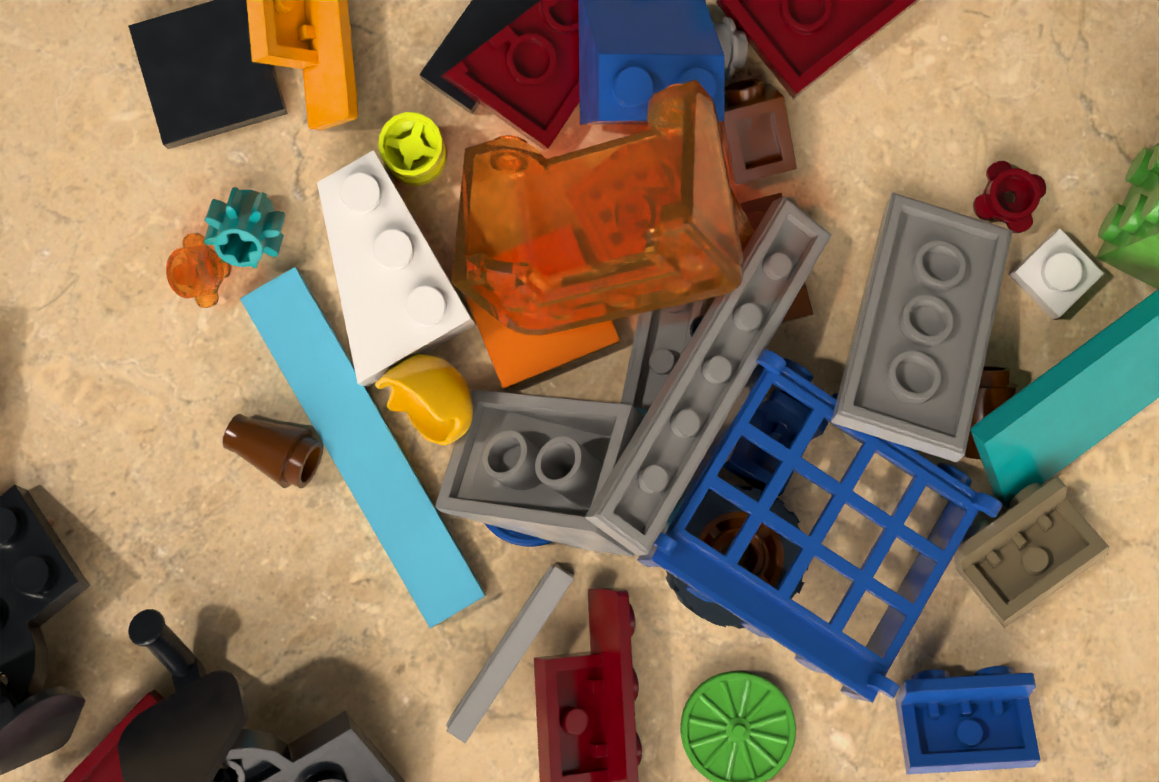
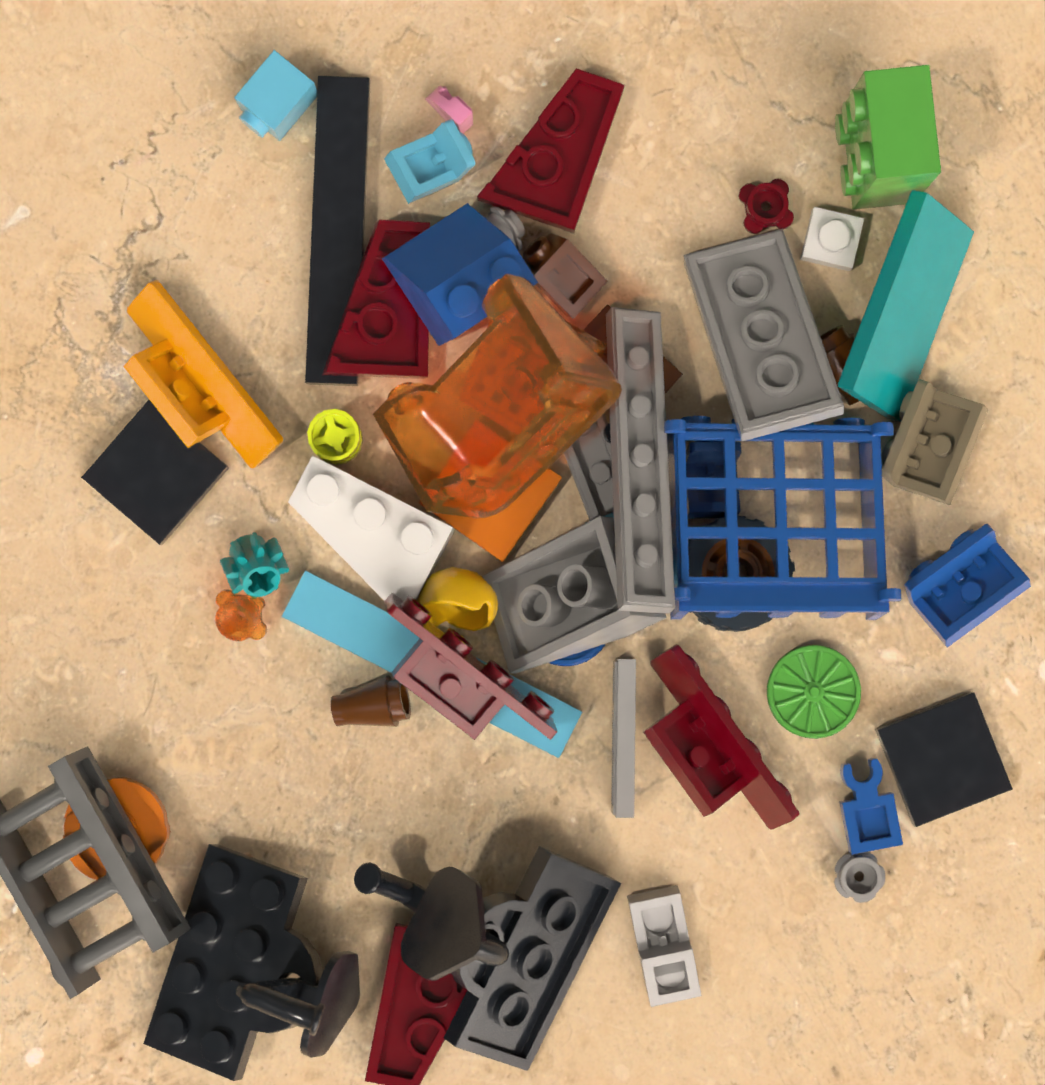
camera: 30 degrees left, 0 degrees up
none -> bracket [385,593,558,740]

